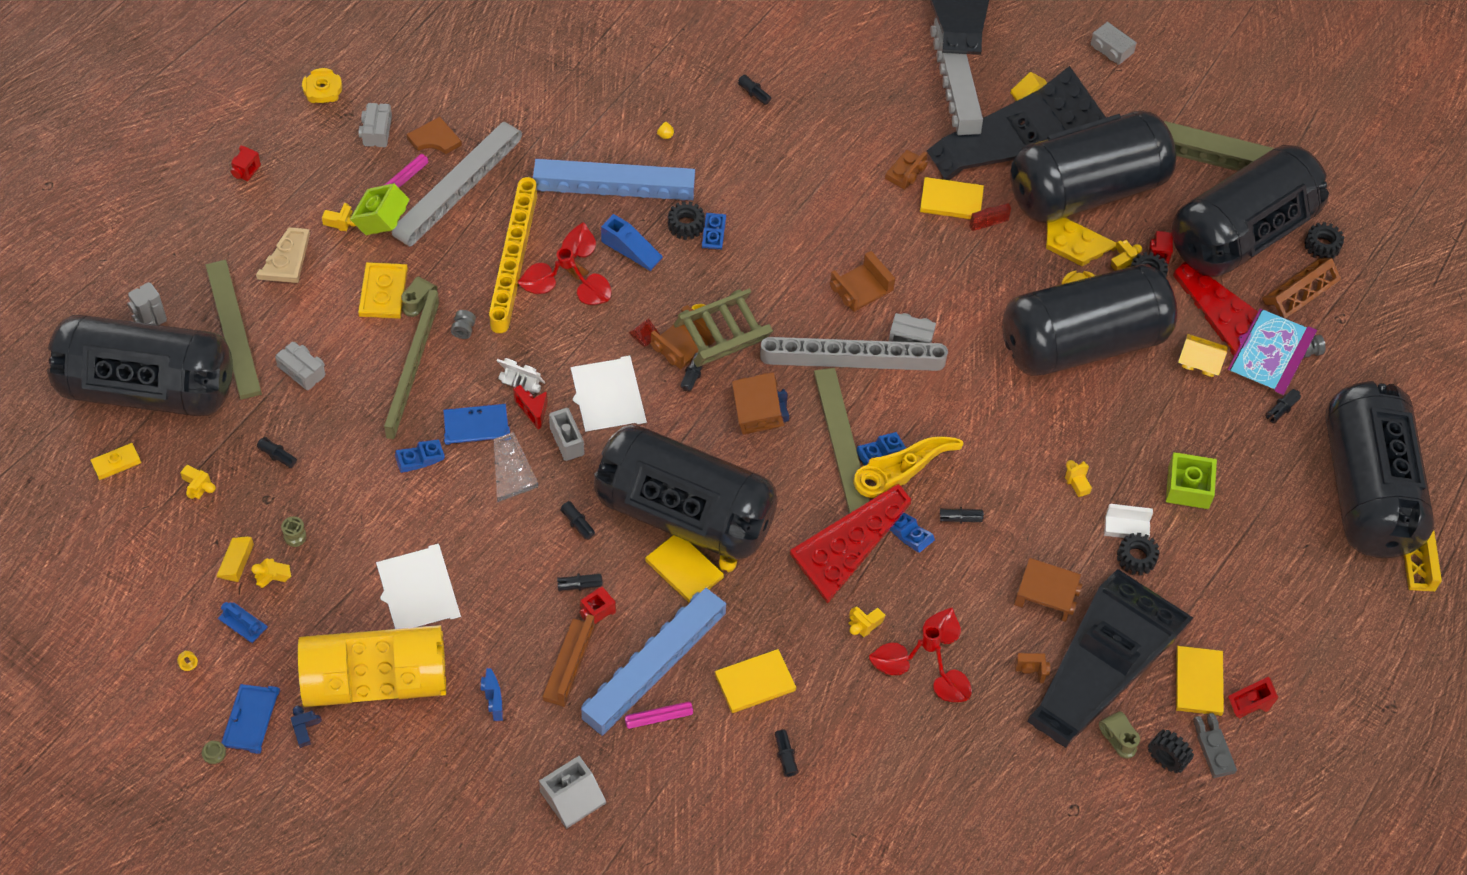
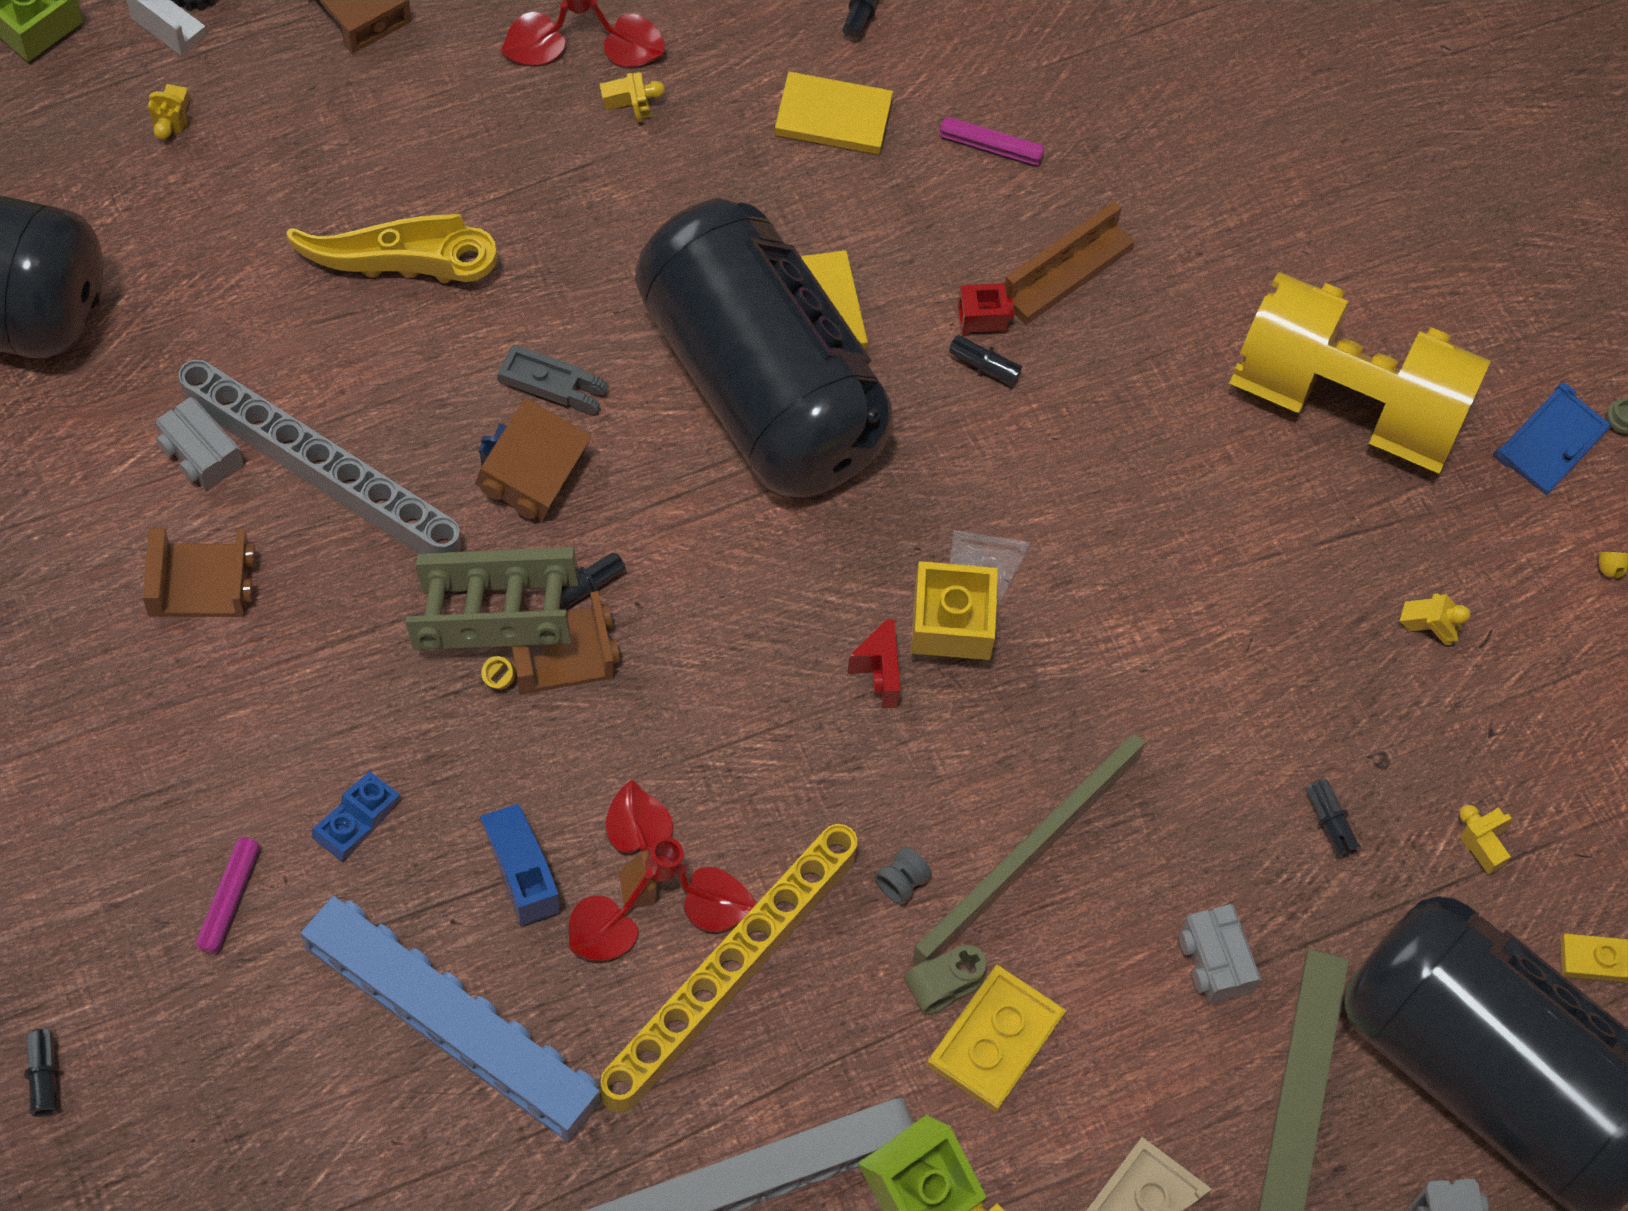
camera: 150 degrees left, 5 degrees up
yellow slope [217,537,254,582] -> none
blue hinge [218,602,268,643] -> none
olive wheel [281,516,307,547] -> none
dark blue piece [290,705,322,748] -> none
white sticker [376,544,461,629] -> none
blue slope [395,439,445,473] -> none
blue door [443,404,511,445] -> none
blue slope [481,668,503,721] -> none
white hinge [497,358,545,394] -> none
light grey slope [539,756,606,829] -> none
light grey brick [549,408,585,461] -> none
black axle [560,501,595,540] -> none
white sticker [571,356,647,432] -> none
medium blue brick [581,588,726,736] -> none
clear red slope [629,318,660,347] -> none
yellow hinge [657,122,674,139] -> none
black tyre [668,201,705,240] -> none
red wing [790,484,911,603] -> none
olive tile [814,368,869,514] -> none
blue slope [856,432,906,466] -> none
blue slope [890,513,935,553] -> none
black axle [940,507,984,524] -> none
none -> dark pink axle [196,837,260,954]
none -> dark grey hinge [497,344,609,415]
none -> yellow brick [911,561,998,660]

